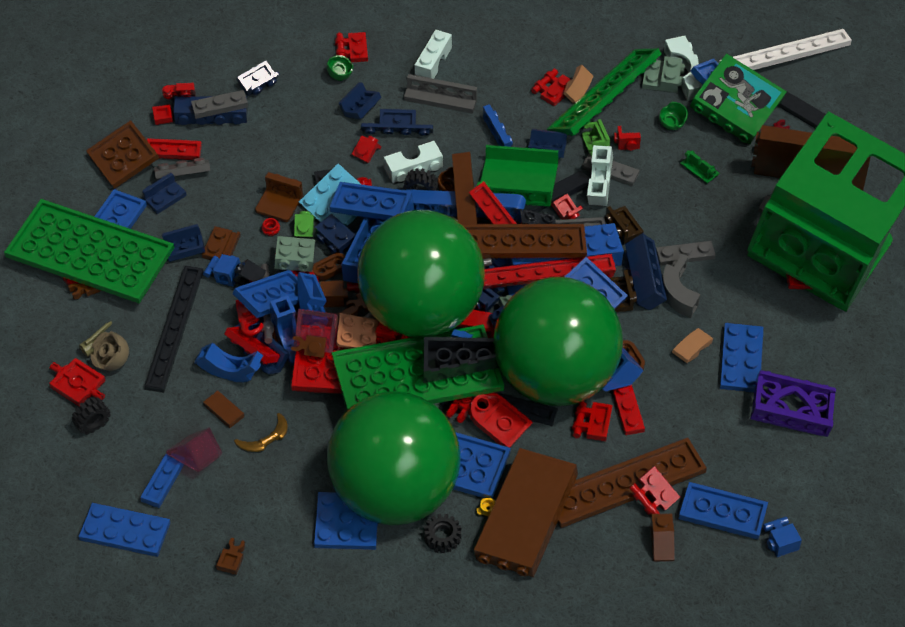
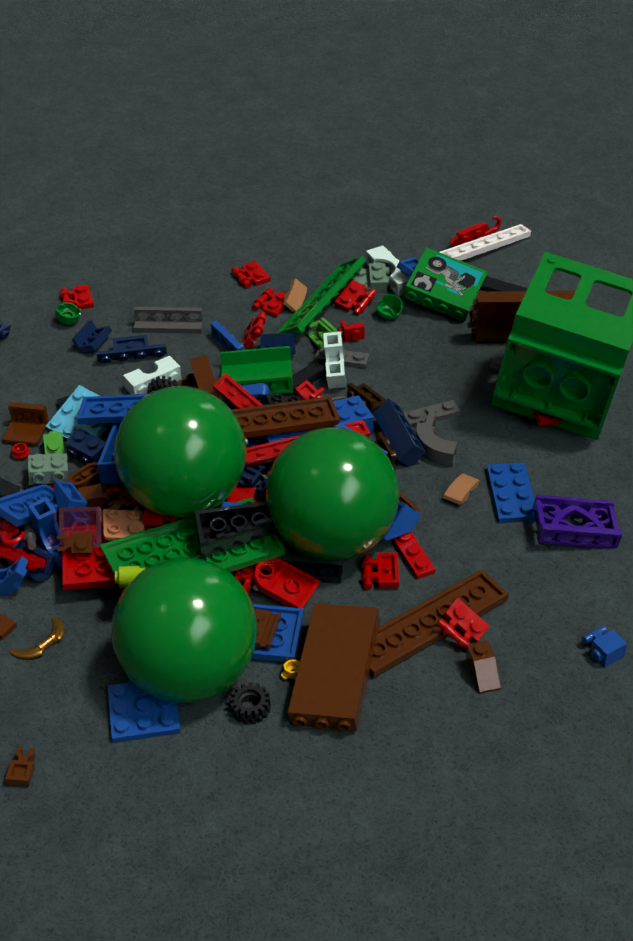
camera: 10 degrees left, 10 degrees down
red bracket [352,135,382,163] -> none
light aqua arch [415,30,452,79] -> none
blue plate [679,482,768,540] -> none
green hinge [680,150,720,184] -> none
none -> lime brick [115,566,145,588]
none -> red plate [231,261,271,289]
none -> red plate [242,311,266,350]
none -> reddish brown plate [254,608,281,651]
none -> red plate [335,280,376,316]
none -> red plate [449,216,501,246]

